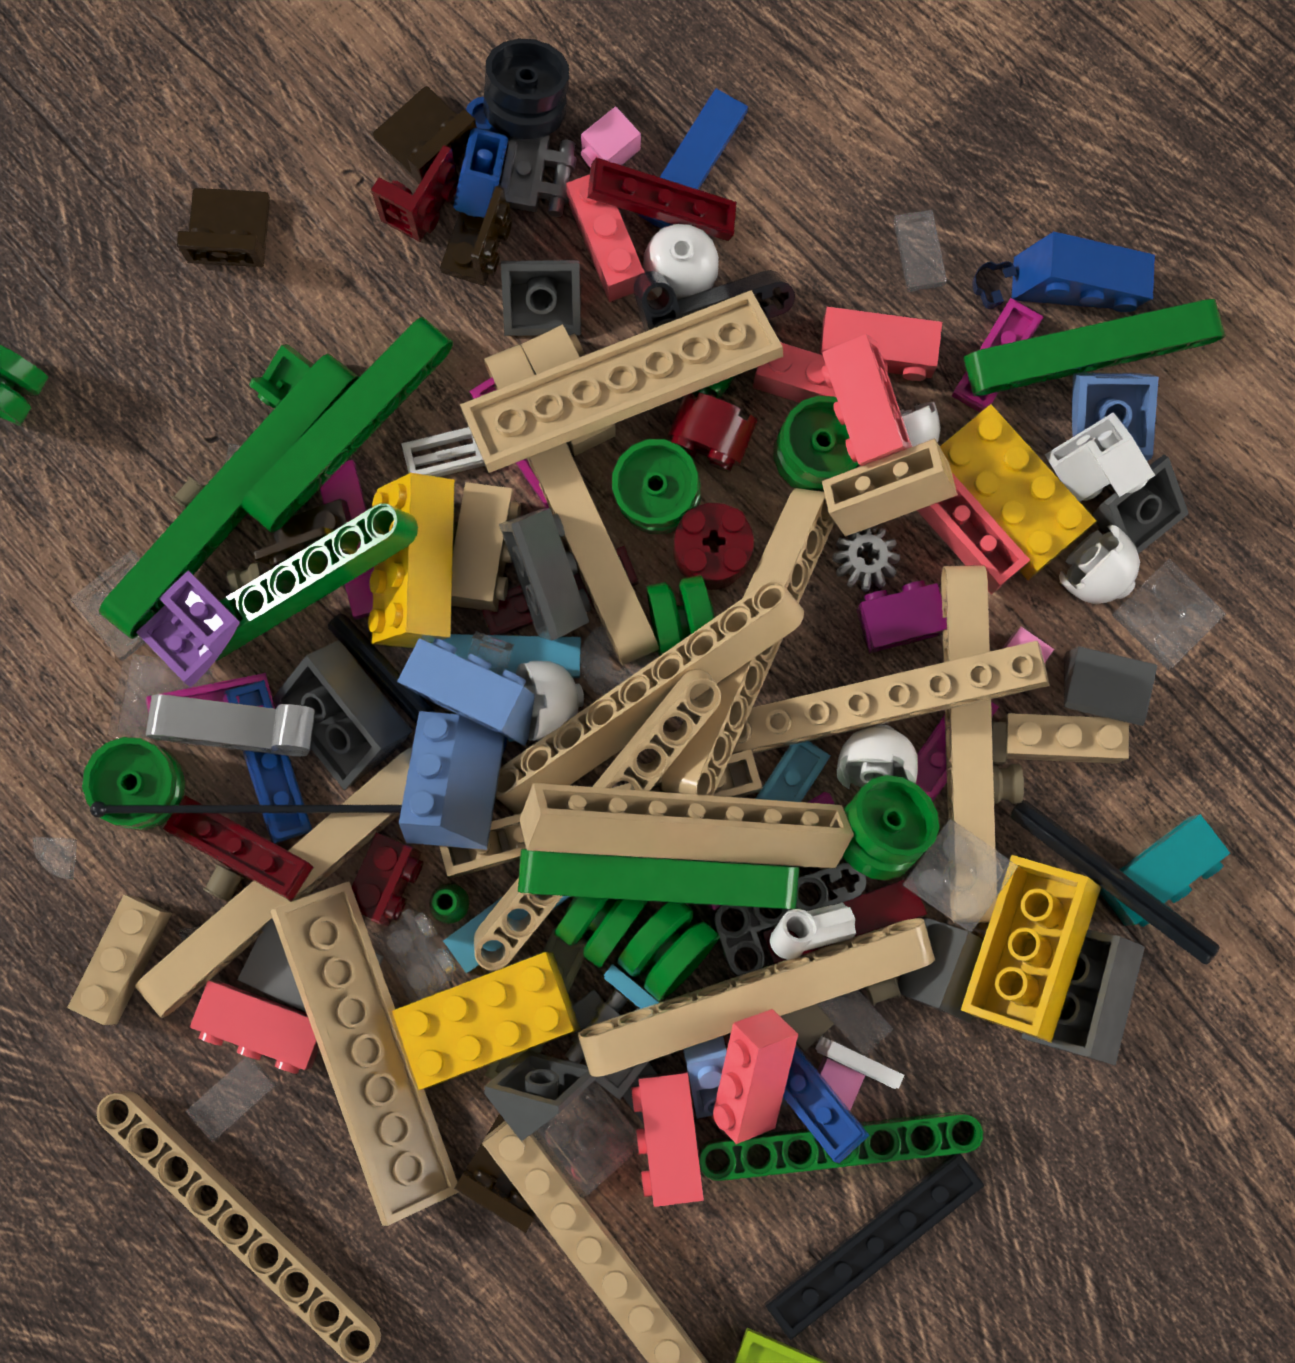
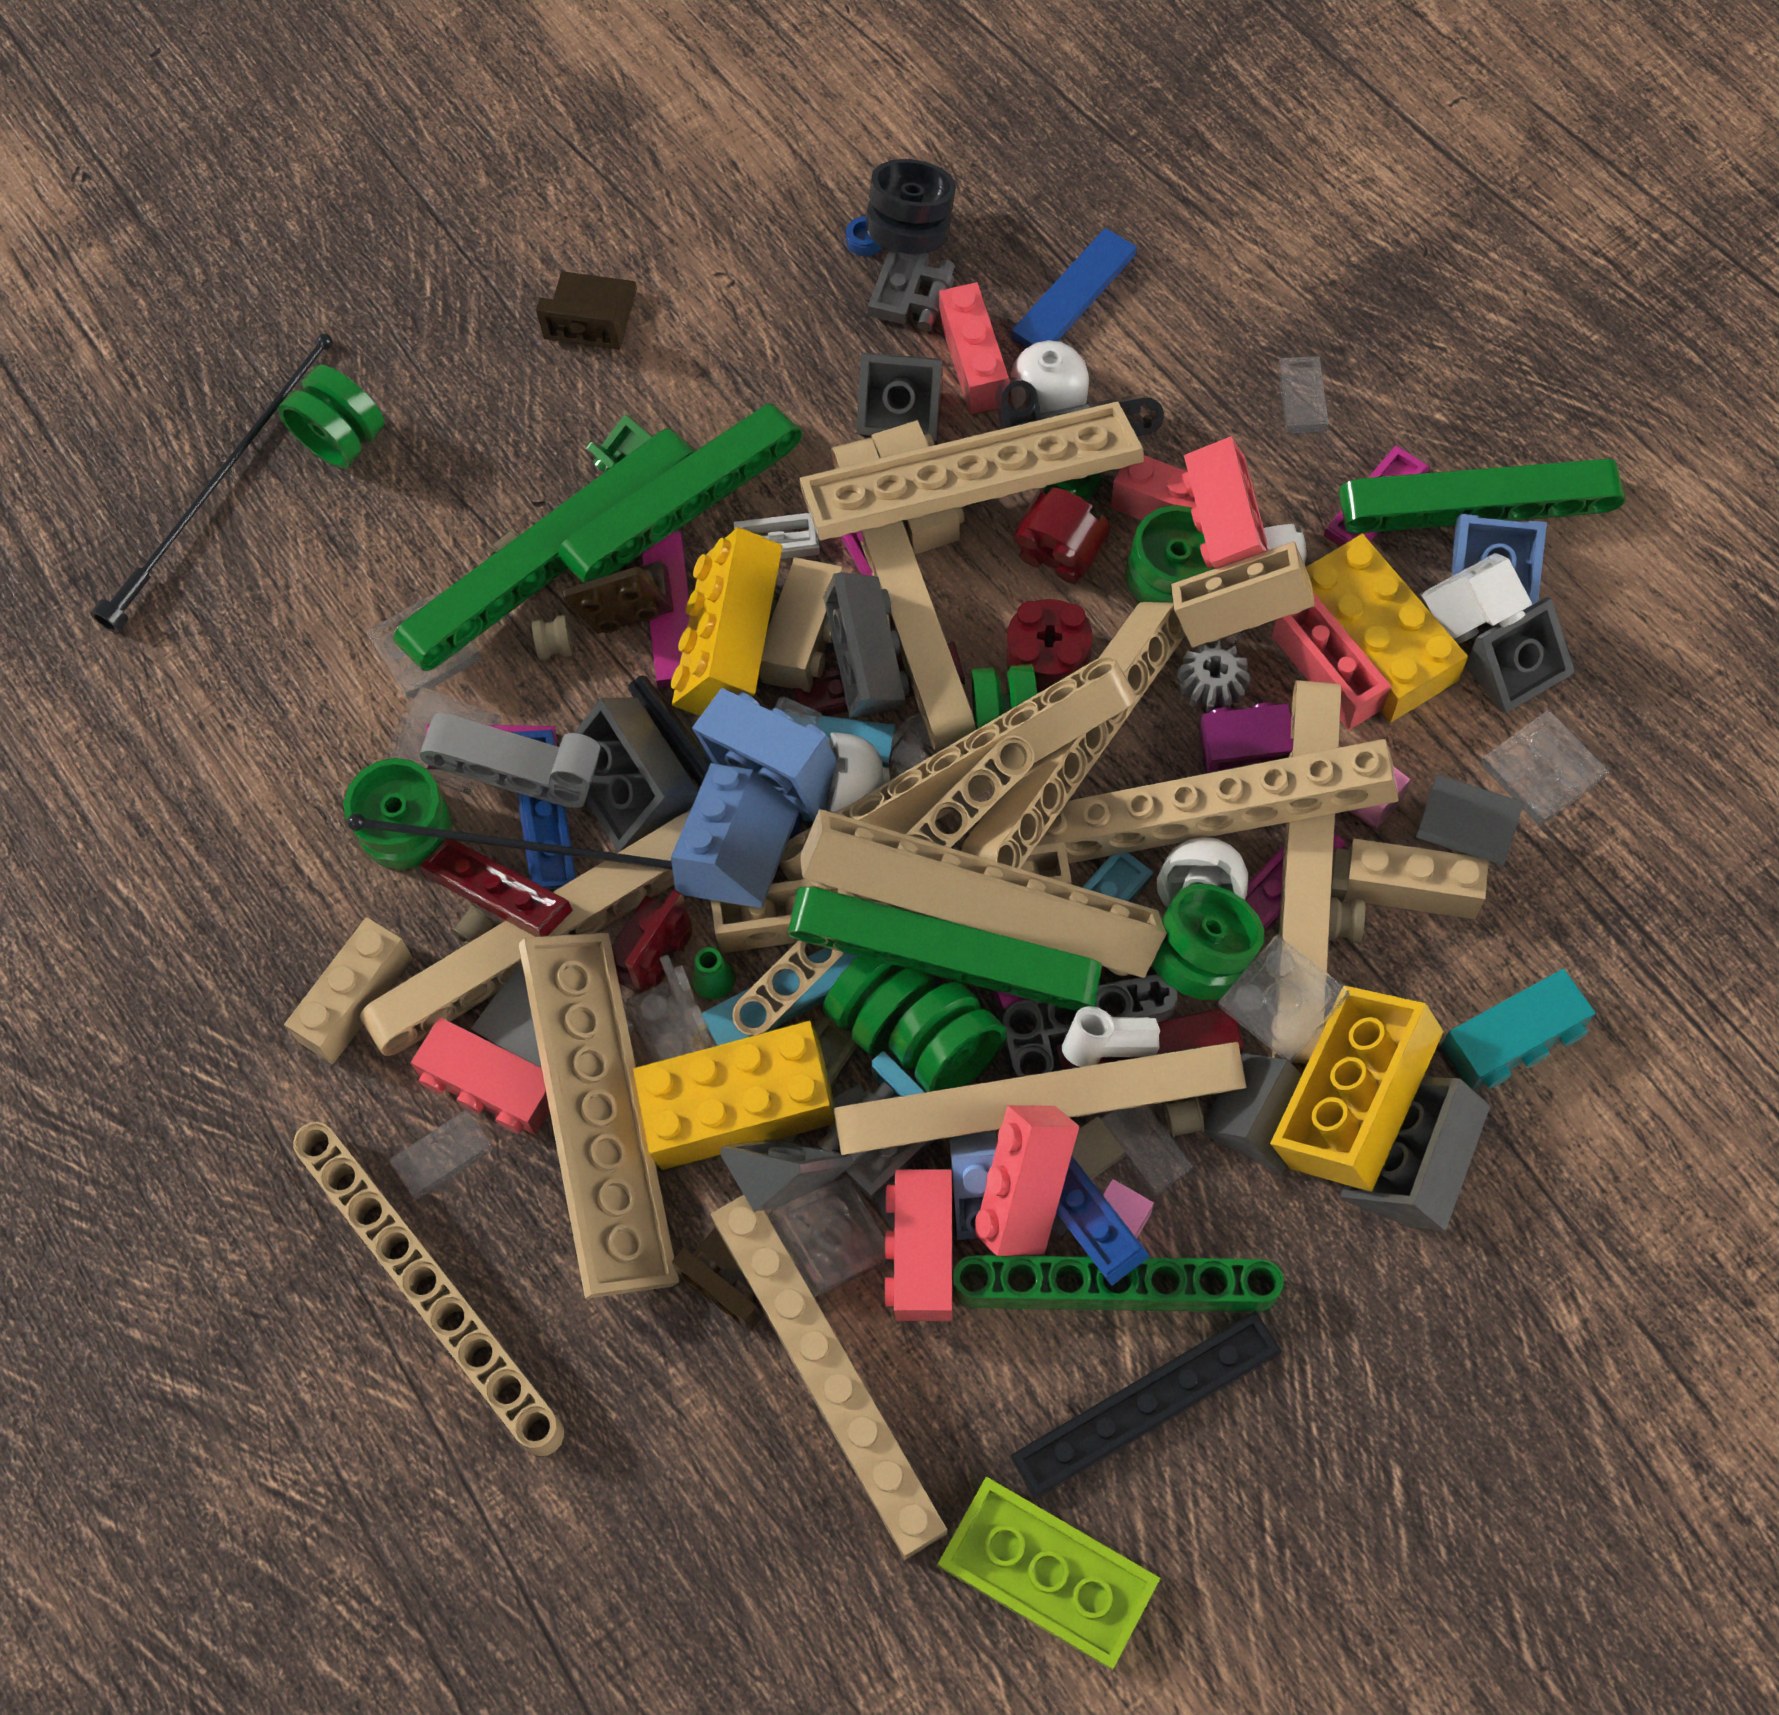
camera: 15 degrees right, 15 degrees down
clear tile [33,837,77,880] -> none
medium lavender slope [136,571,240,688] -> none
green beam [215,503,418,662] -> none
dark red bracket [371,145,458,242] -> none
dark brown bracket [373,86,477,184] -> none
dark brown bracket [440,186,512,286] -> none
blue brick [453,128,508,218] -> none
bright pink brick [581,106,641,168] -> none
dark red tile [587,157,737,241] -> none
green wheel [612,439,701,534] -> none
white tile [815,1036,905,1089] -> none
coral brick [819,307,942,381] -> none
dark blue piece [972,261,1017,309] -> none
black axle [1011,800,1220,965] -> none
blue wedge [1012,231,1155,312] -> none
white cylinder [1059,525,1140,604] -> none

